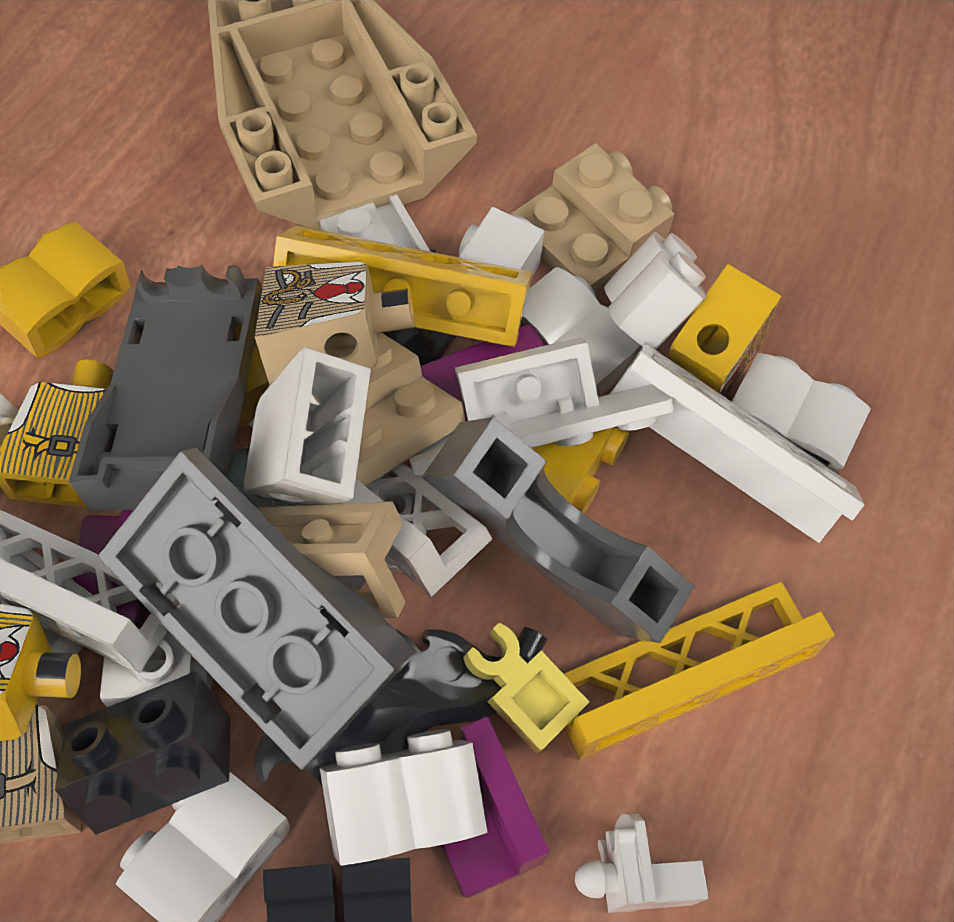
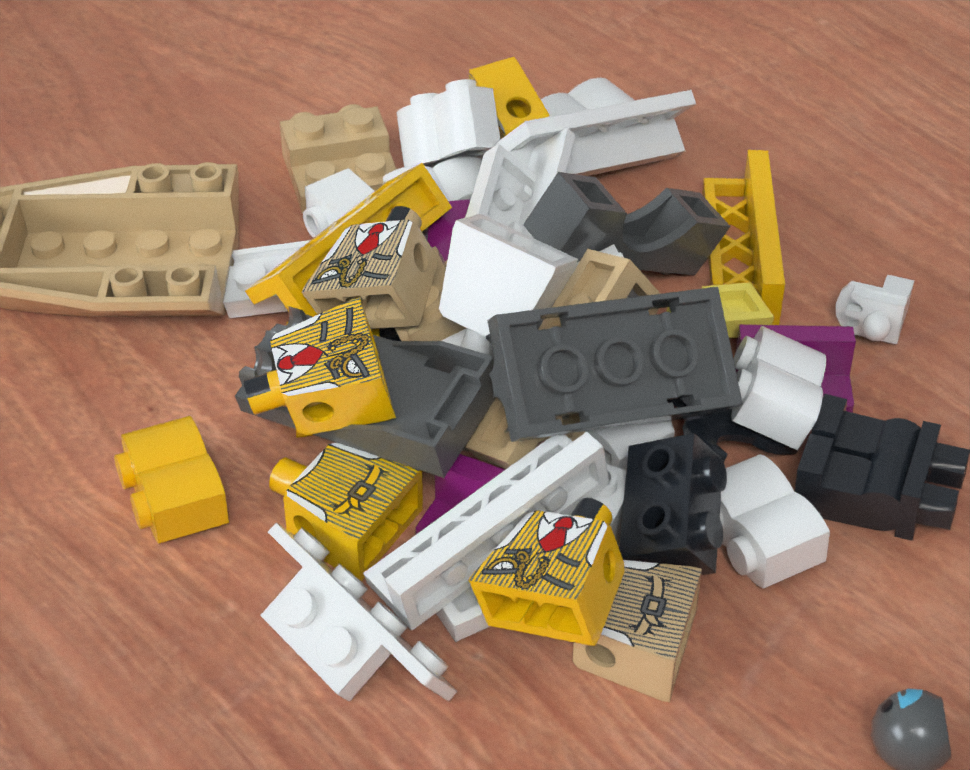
camera: 60 degrees left, 20 degrees down
none -> torso [243,297,396,435]

